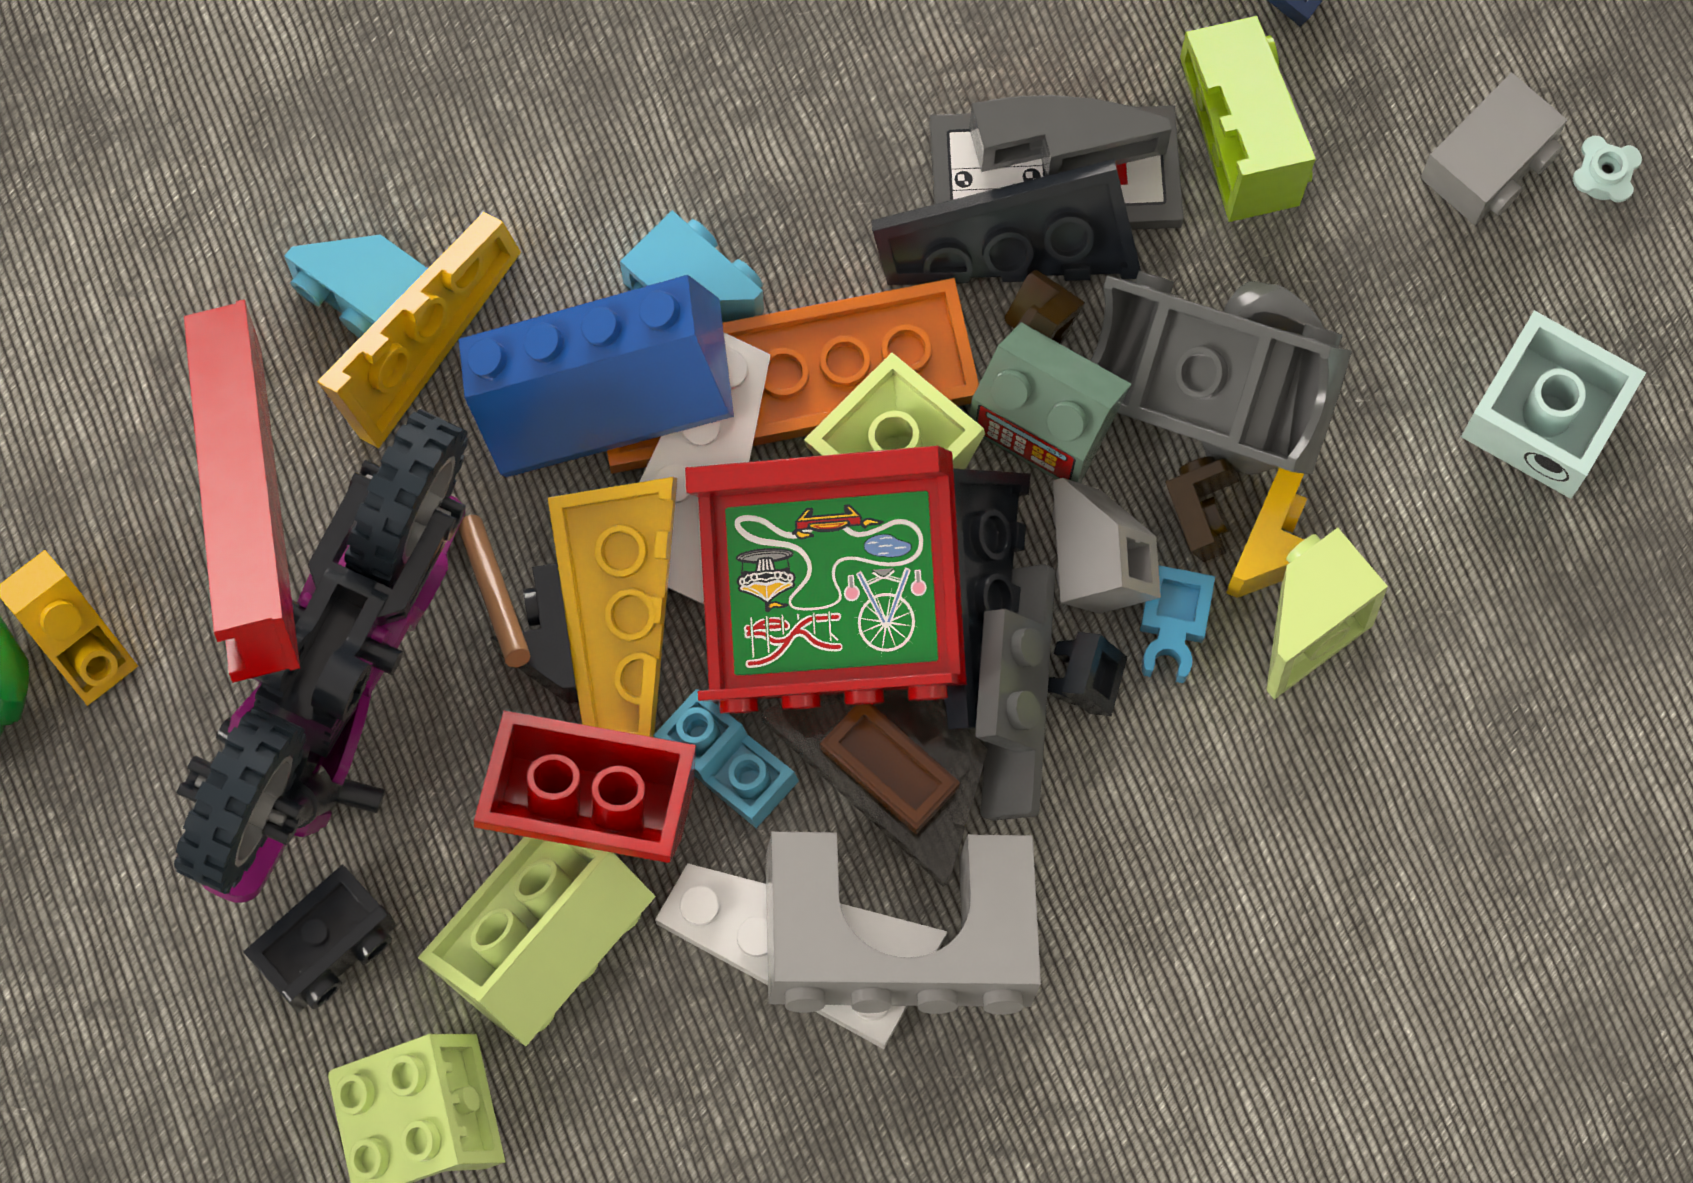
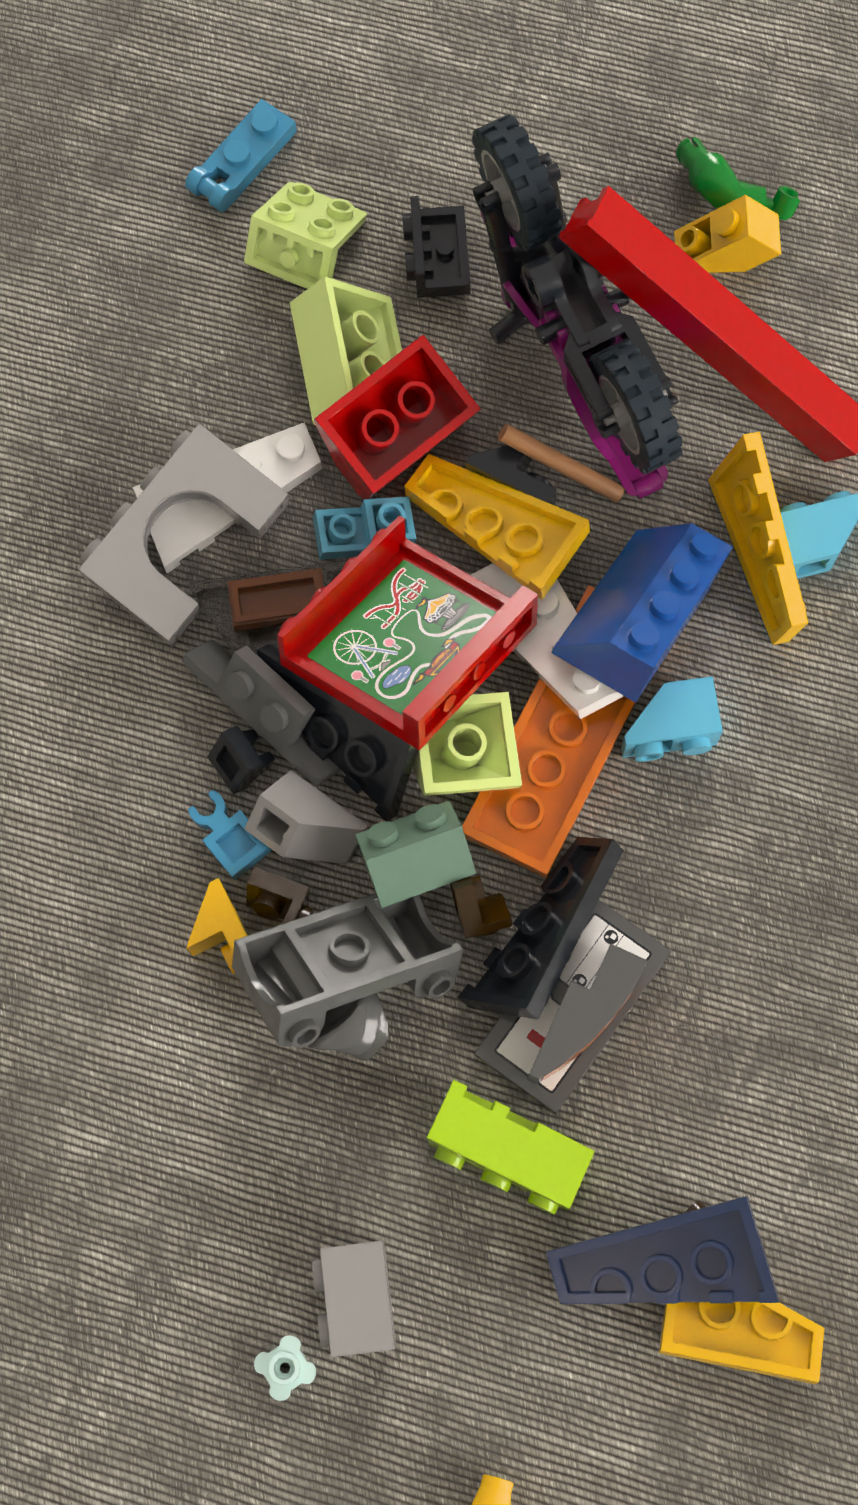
camera: 135 degrees right, 0 degrees up
yellowish green slope [1266,528,1388,700] -> none
light aqua brick [1461,310,1646,499] -> none

